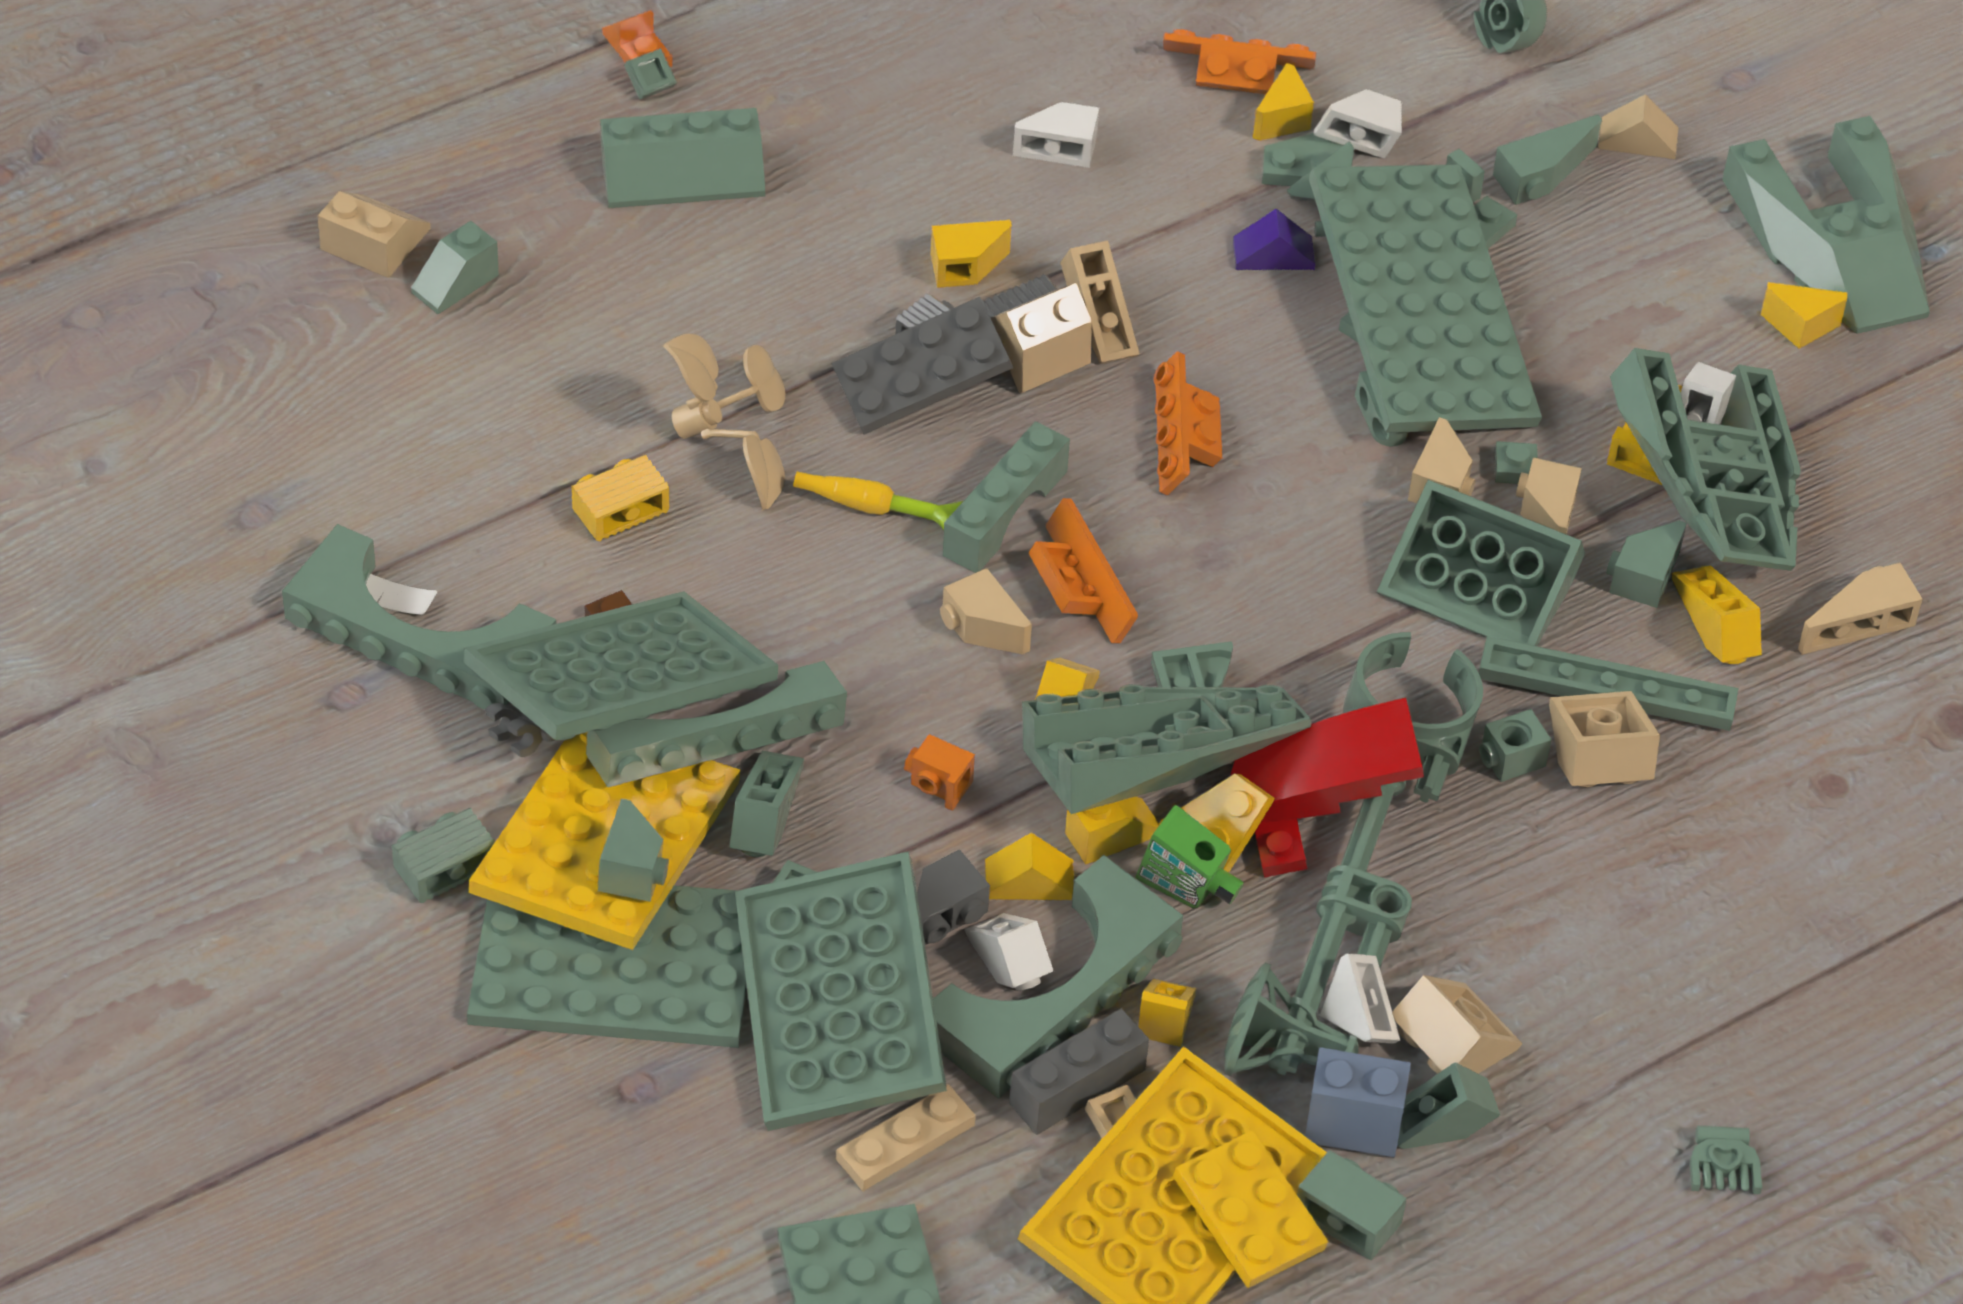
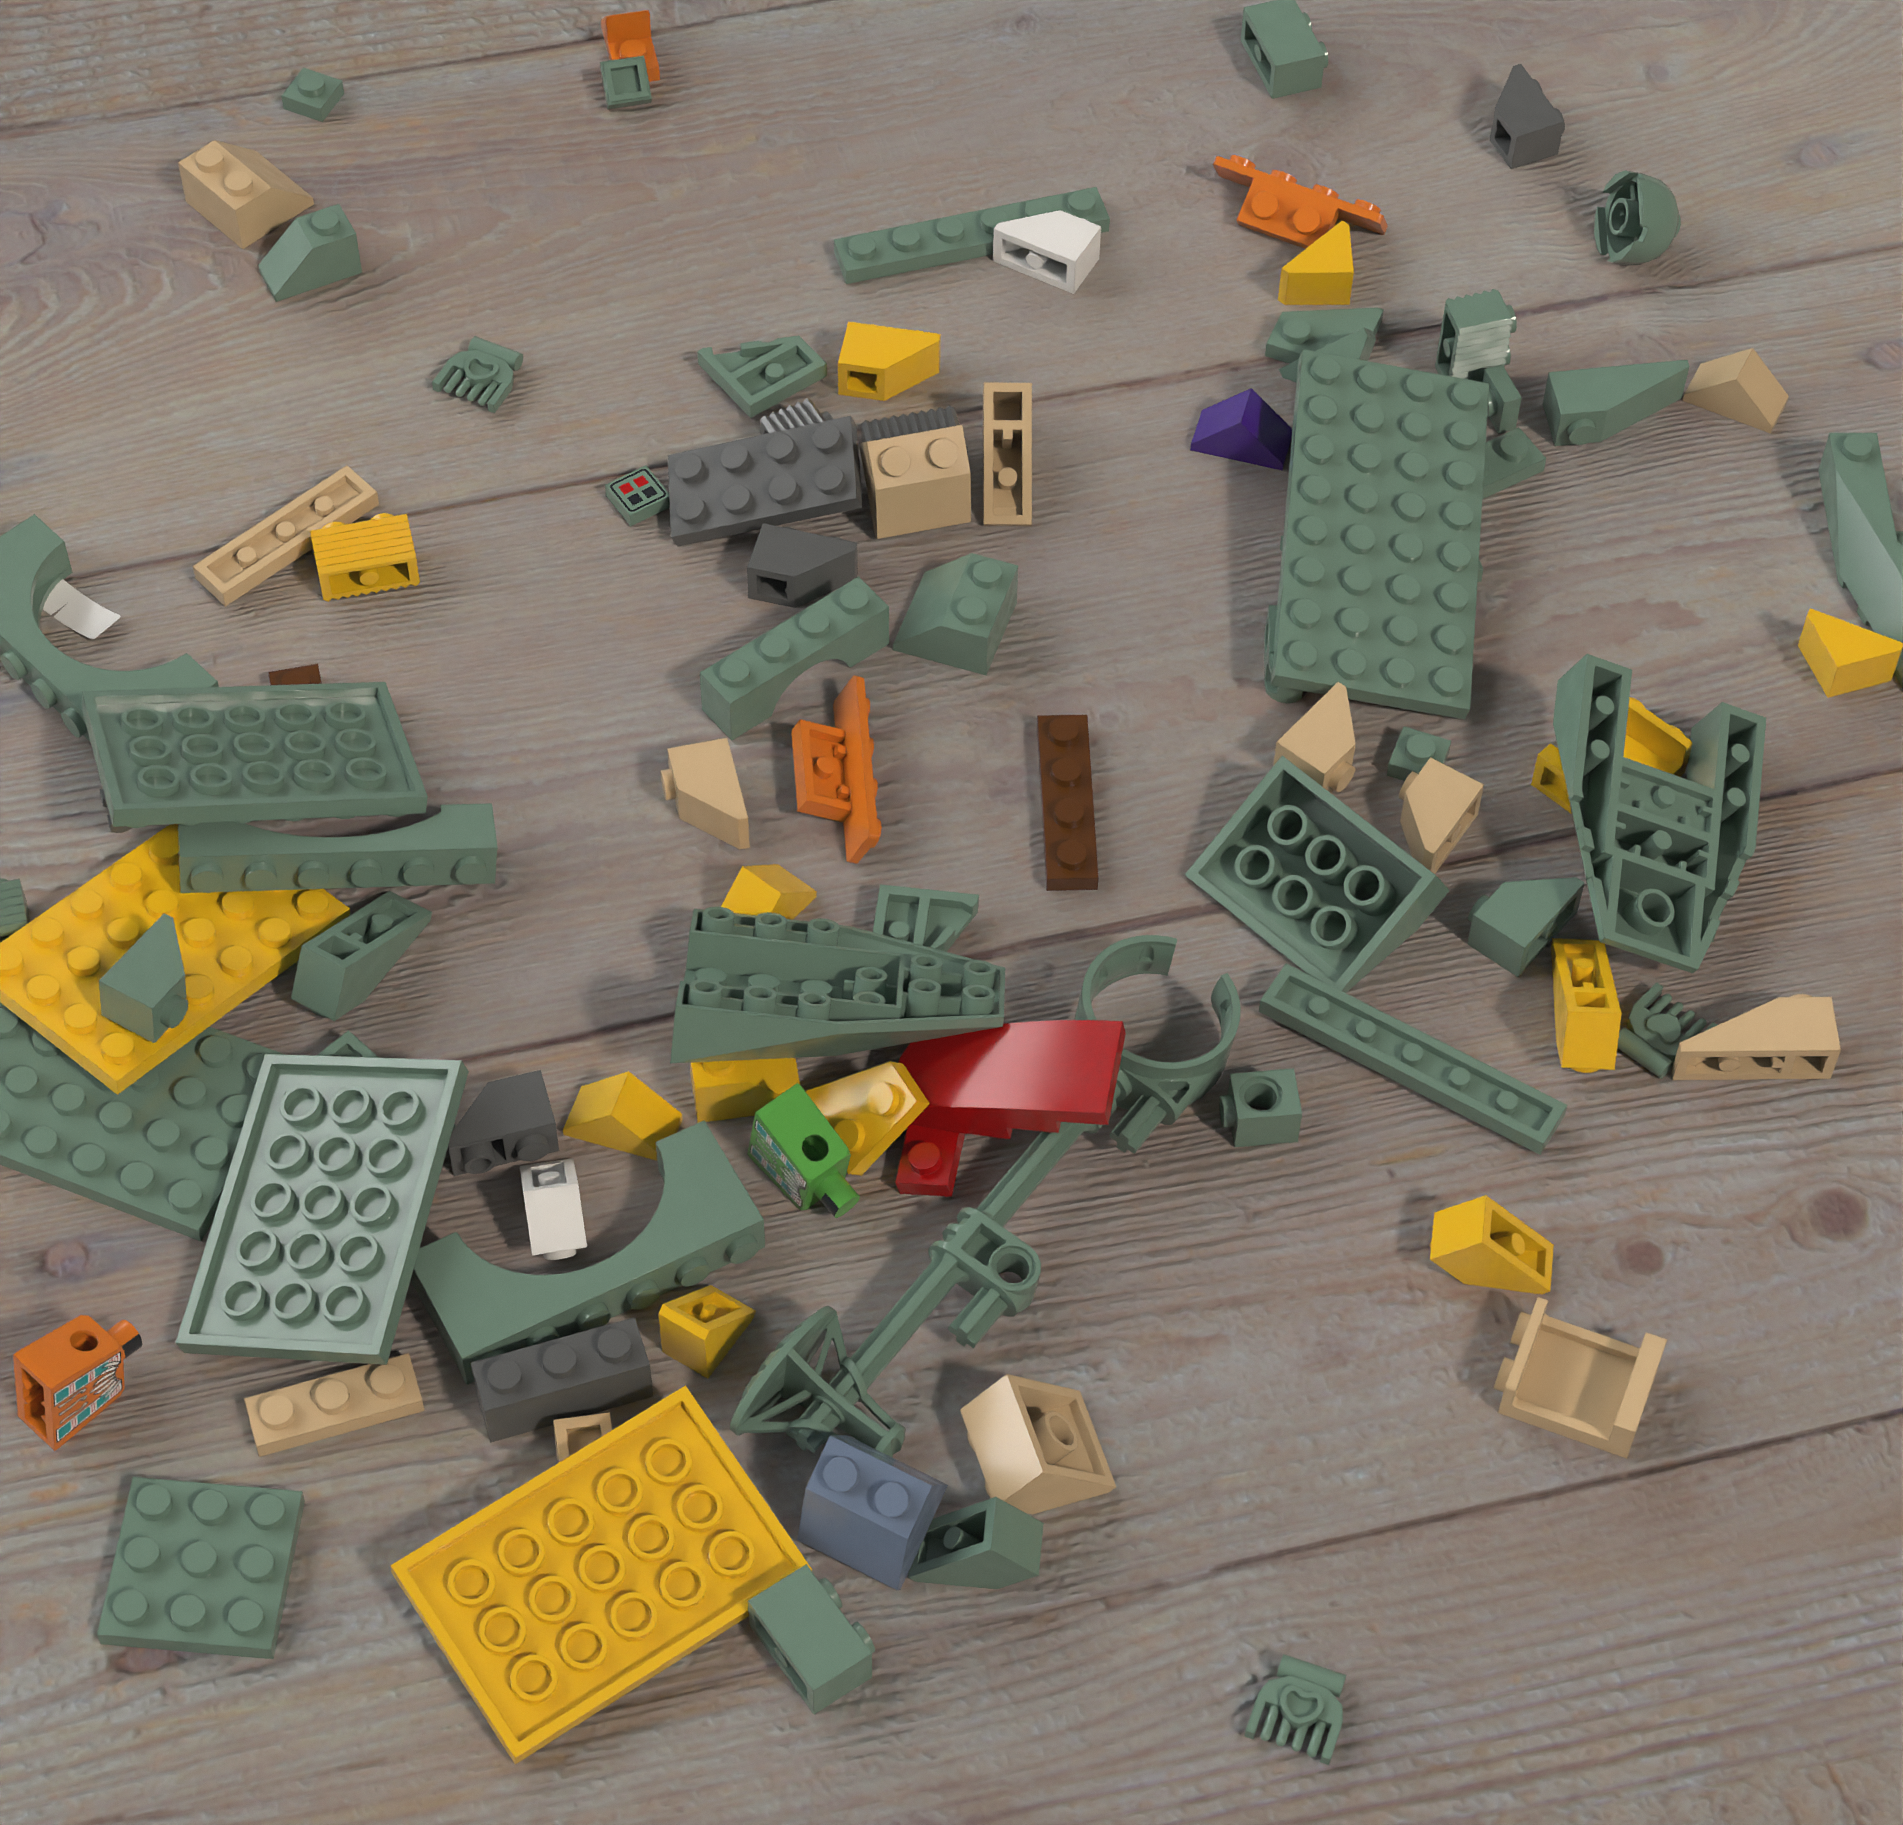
camera: 20 degrees right, 5 degrees up
sand green slope [600,108,766,208] -> none
tan plant [663,334,785,511] -> none
yellow piece [793,471,963,530] -> none
orange brick [904,734,975,811] -> none
orange bracket [1154,351,1222,495] -> none
yellow plate [1173,1130,1328,1288] -> none
white slope [1314,89,1402,159] -> none
white slope [1320,954,1400,1043] -> none
tan slope [1549,691,1660,787] -> none
white slope [1680,362,1736,425] -> none
none -> orange torso [13,1315,143,1451]
none -> tan plate [193,465,379,607]
none -> sand green plate [281,67,344,122]
none -> sand green piece [432,336,523,413]
none -> sand green tile [605,465,670,527]
none -> sand green wing [697,335,827,418]
none -> dark grey slope [747,523,858,608]
none -> sand green plate [834,187,1110,284]
none -> sand green slope [893,553,1018,676]
none -> reddish brown plate [1037,715,1099,891]
none -> yellow slope [1430,1195,1554,1295]
none -> sand green brick [1435,289,1517,382]
none -> tan panel [1494,1297,1667,1459]
none -> sand green piece [1617,982,1717,1079]

